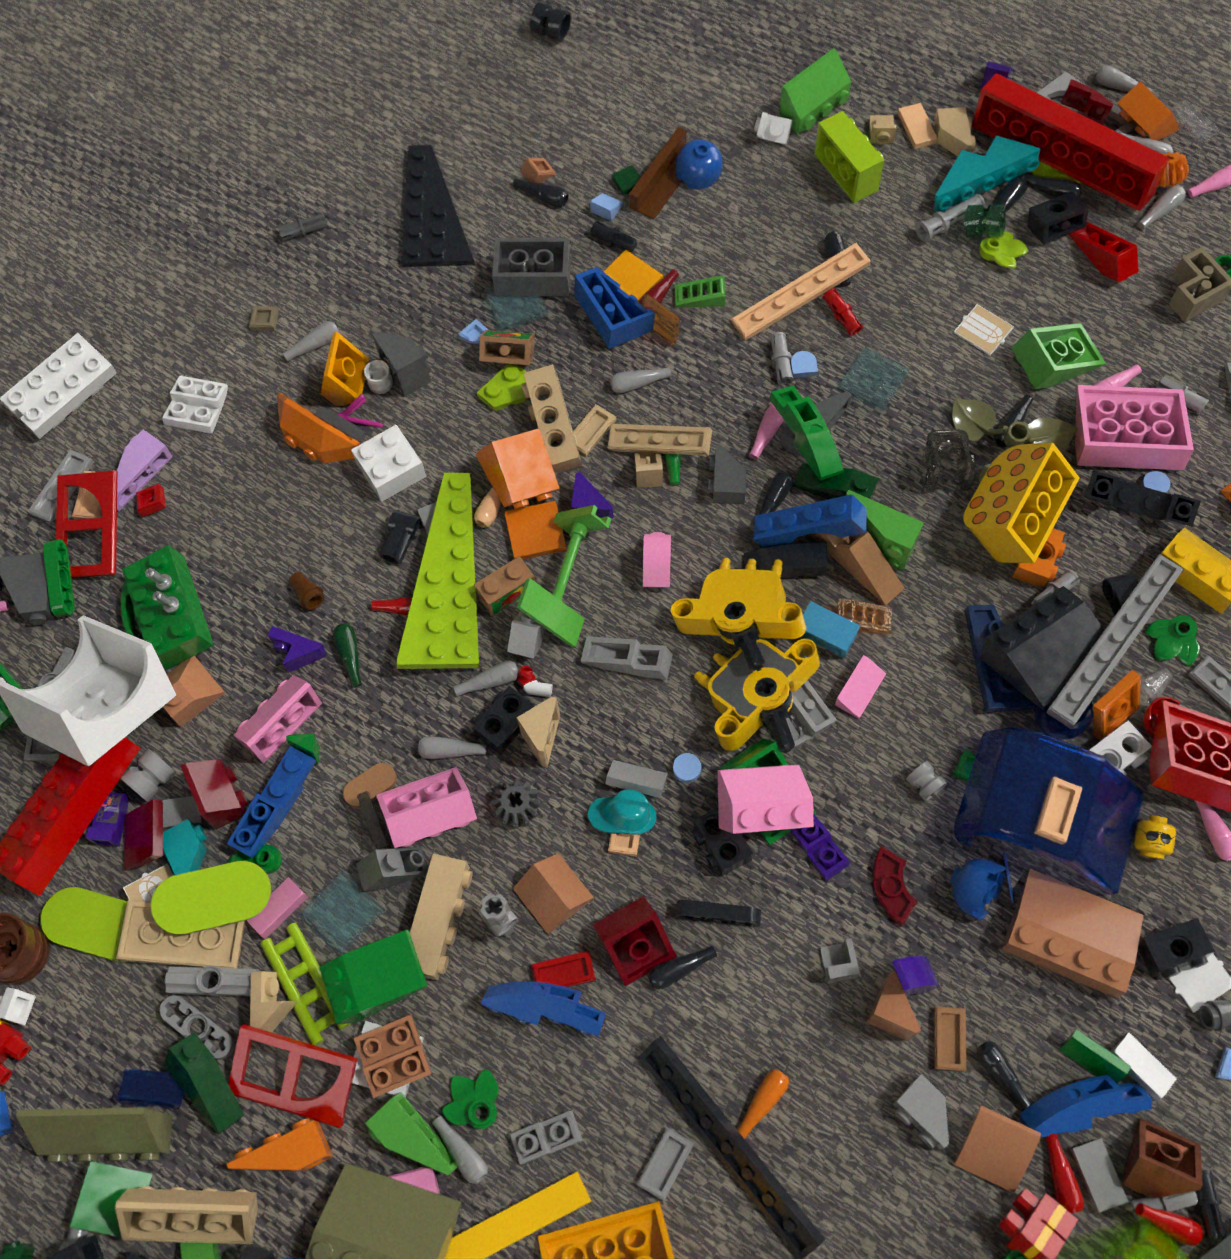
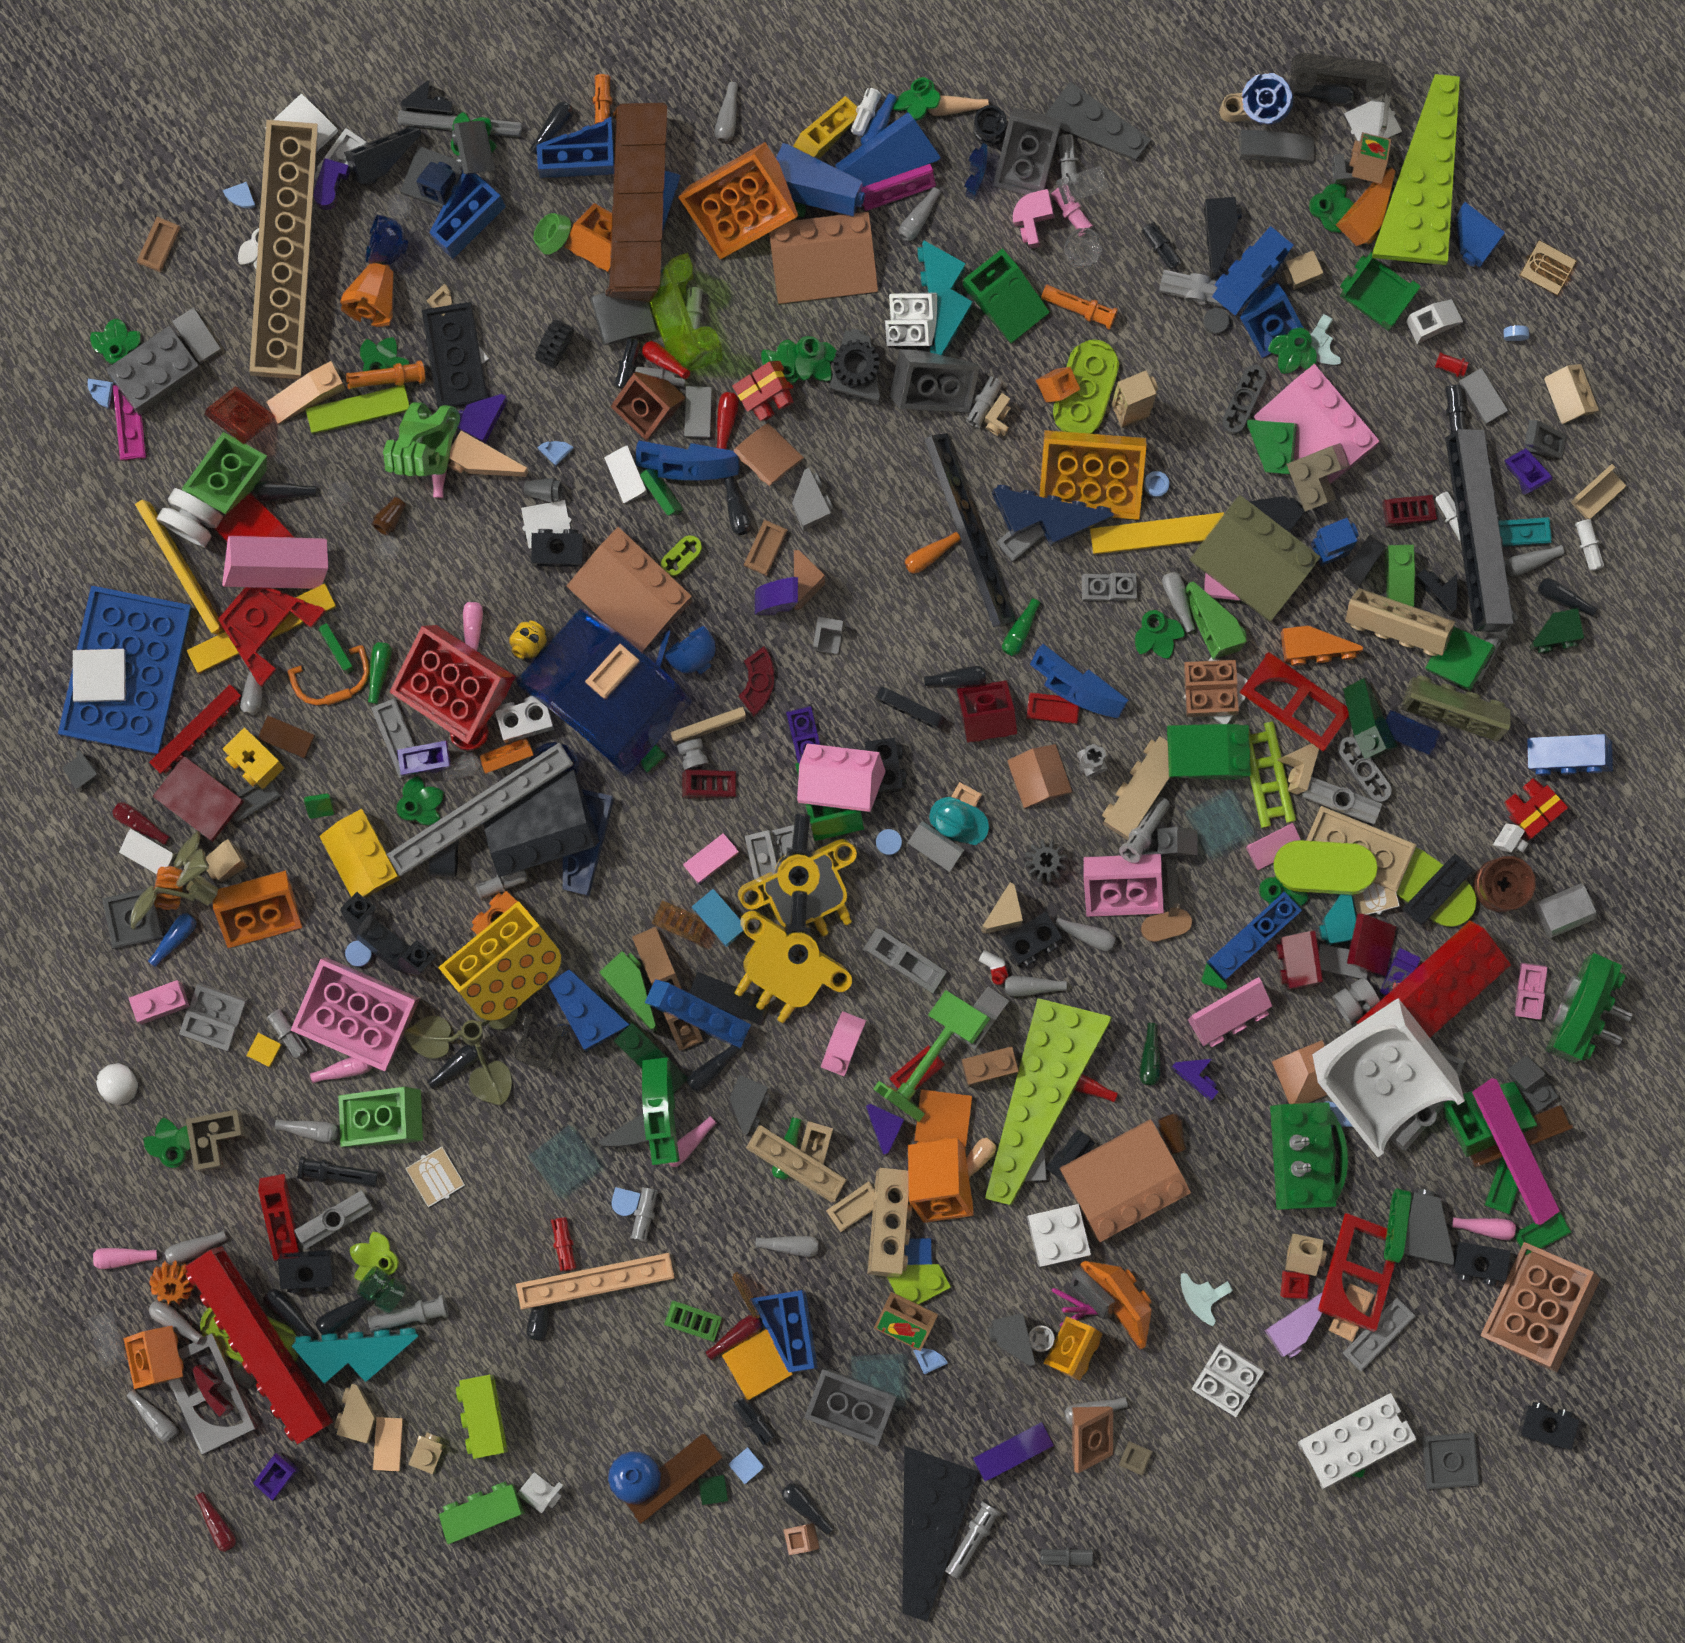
camera: 165 degrees left, 15 degrees up
none -> dark red piece [195,1492,236,1552]
none -> yellow tile [246,1033,282,1067]
none -> light grey piece [275,1119,338,1142]
none -> light grey piece [294,1190,373,1250]
none -> black pin [297,1156,378,1187]
none -> slope [397,741,451,776]
none -> blue wedge [547,969,629,1052]
none -> lime beam [661,535,702,578]
none -> tan tile [670,707,746,745]
none -> dark red slope [682,770,736,798]
none -> red tile [889,1045,945,1090]
none -> blue tile [905,1238,932,1265]
none -> light grey pin [945,1501,1002,1579]
none -> dark purple slope [973,1422,1054,1482]
none -> dark blue slope [991,485,1114,547]
none -> green piece [1002,598,1041,656]
none -> nougat slope [1060,1119,1191,1242]
none -> nougat slope [1072,1406,1113,1473]
none -> light grey pin [1119,797,1170,863]
none -> light aqua piece [1181,1273,1233,1326]
none -> tan brick [1285,1234,1326,1276]
none -> black tile [1402,853,1474,927]

